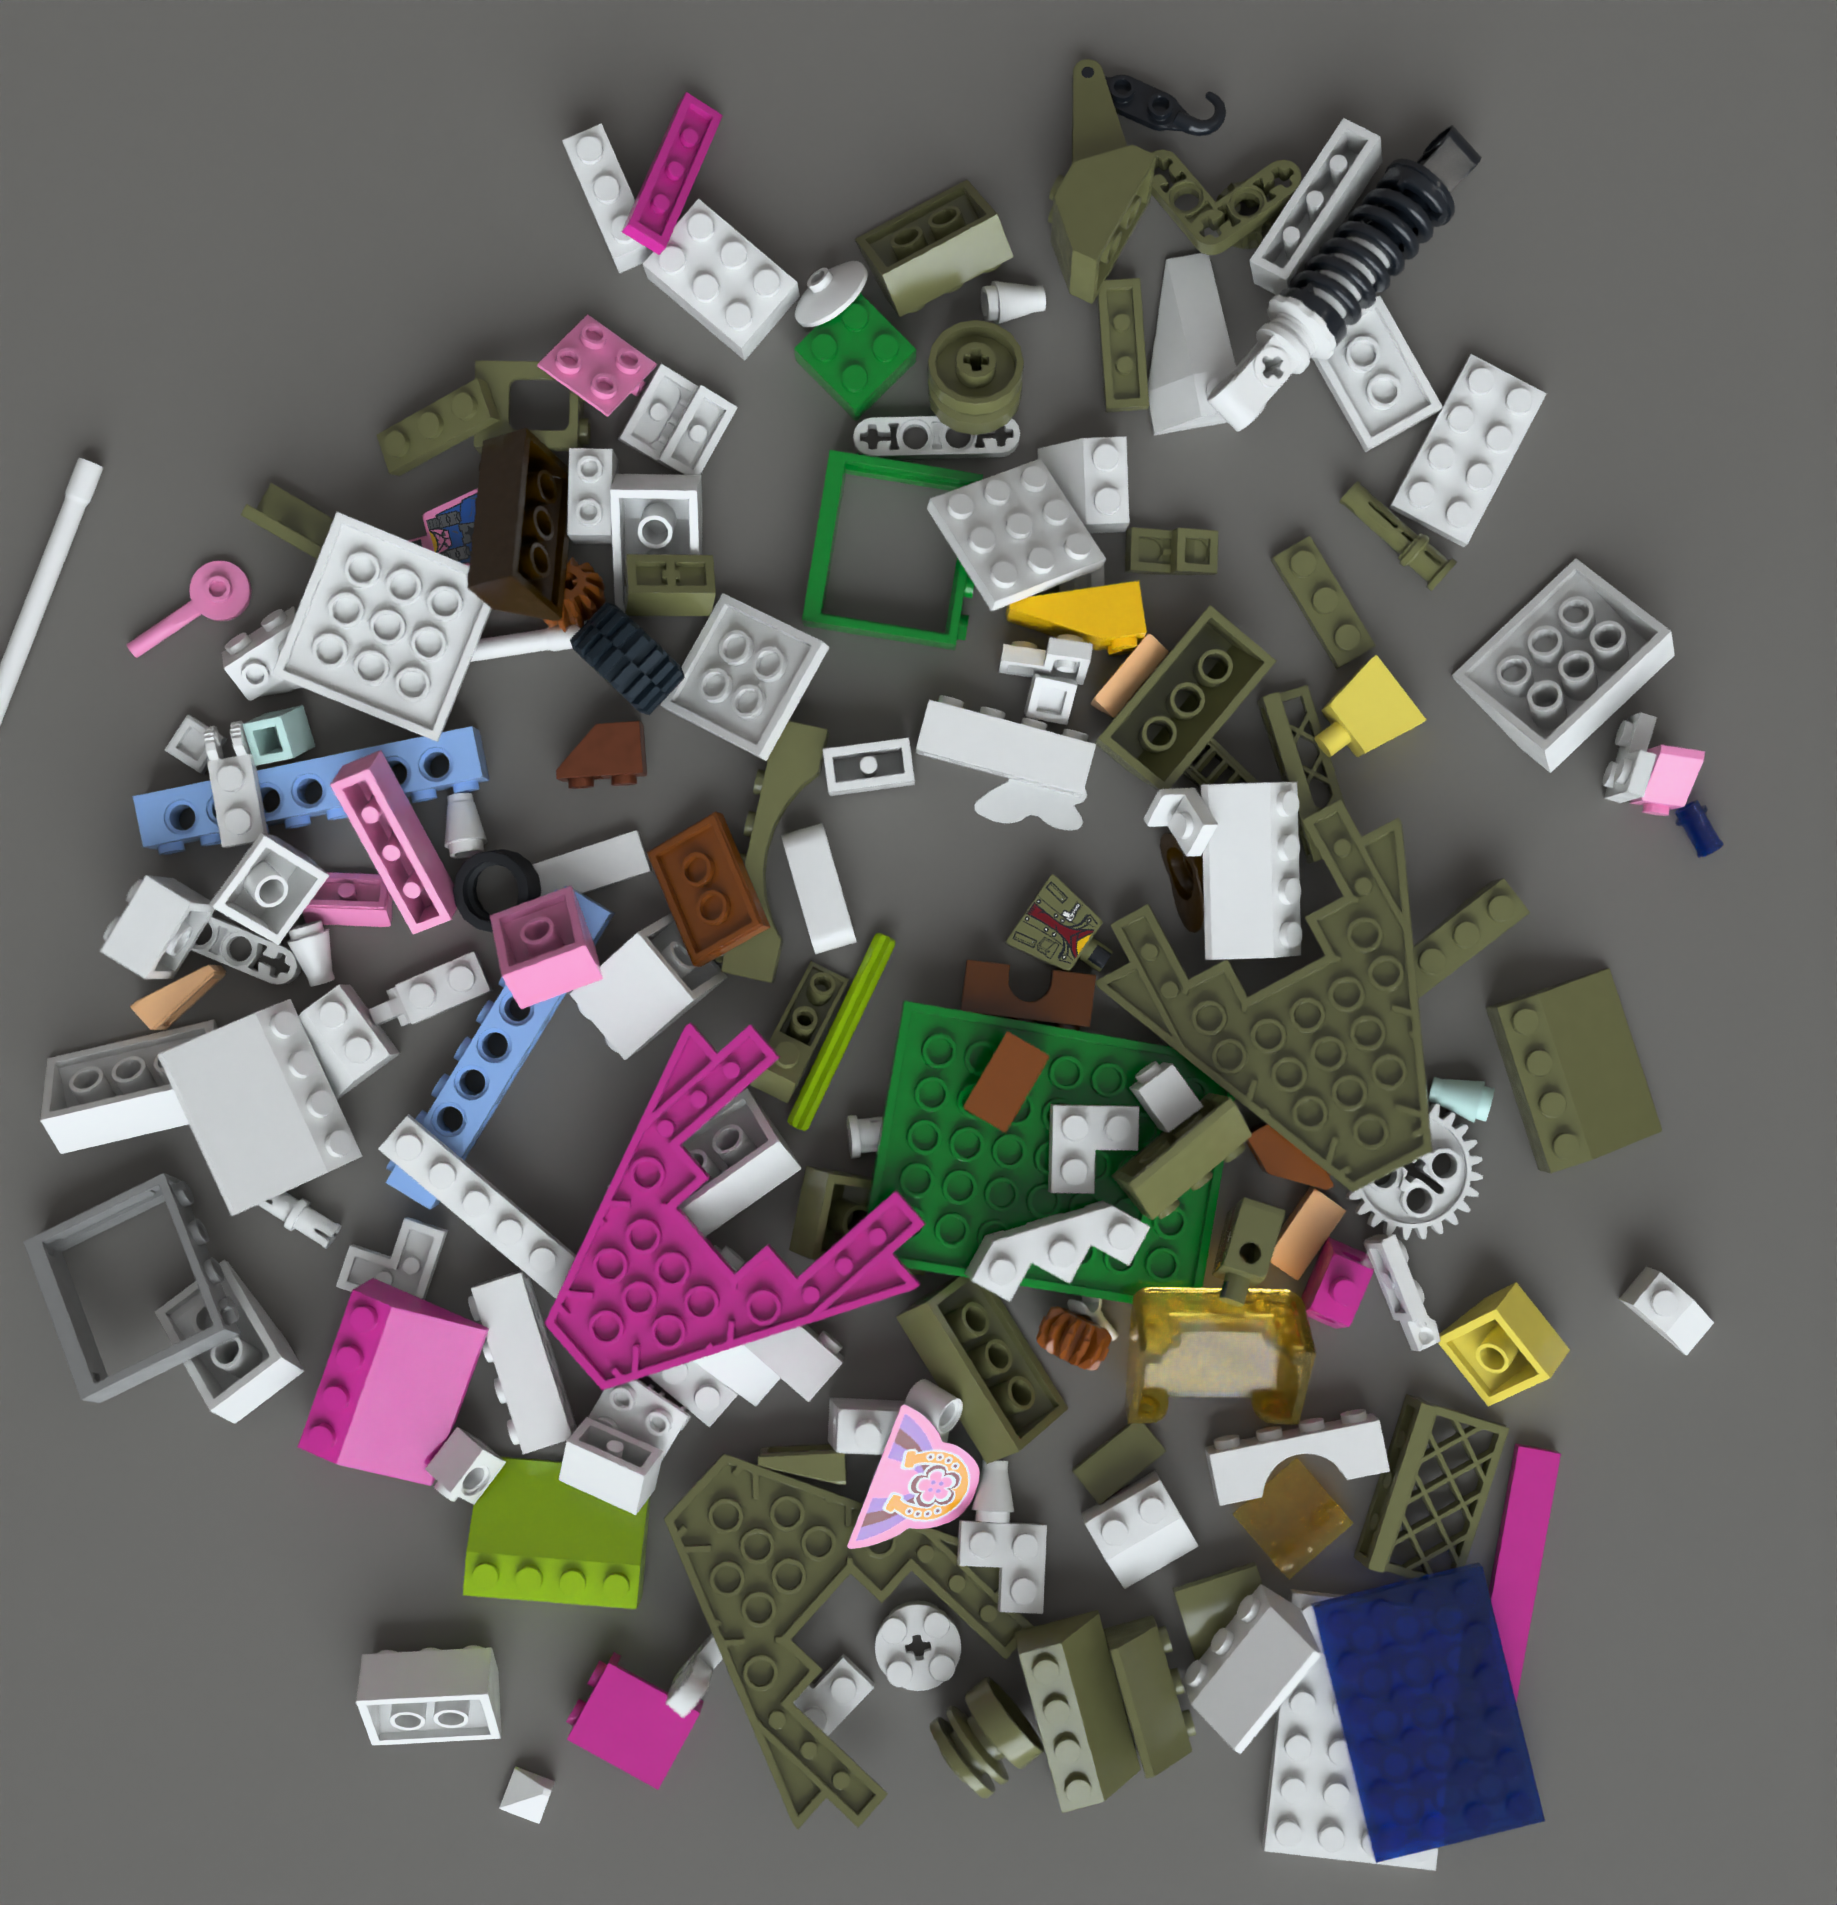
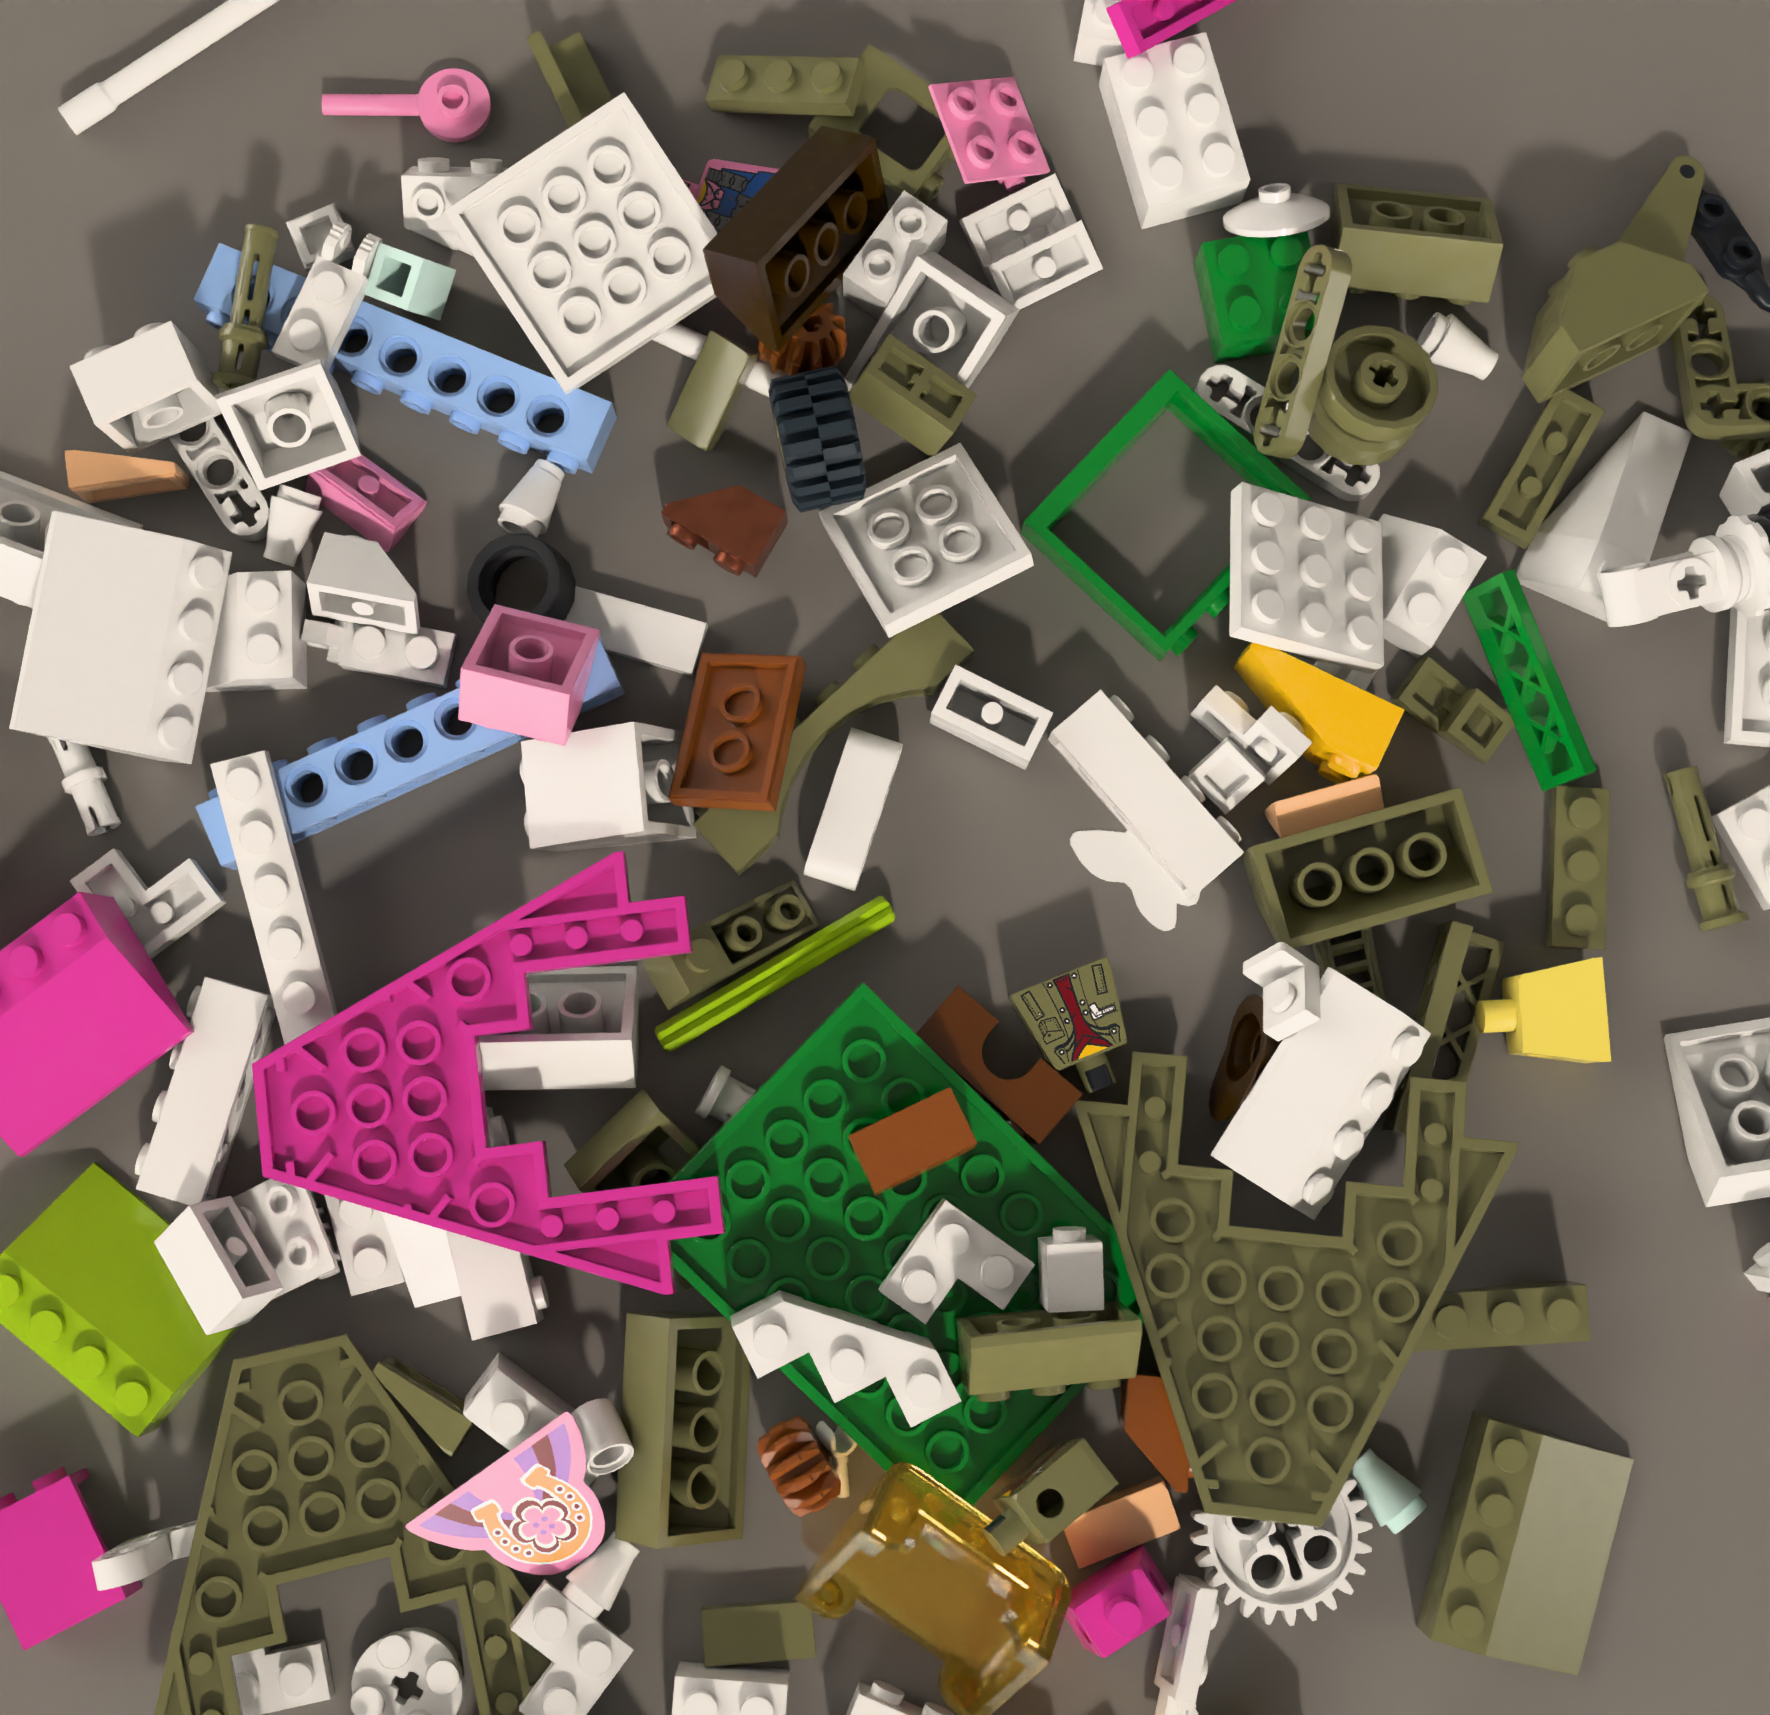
camera: 30 degrees right, 5 degrees down
bright pink brick [330,750,457,934] -> none
white brick [425,1427,506,1505] -> none
none -> olive pin [211,224,279,390]
none -> white slope [306,532,420,634]
none -> olive slope [667,330,759,452]
none -> olive beam [1253,244,1352,459]
none -> green fence [1462,569,1597,792]

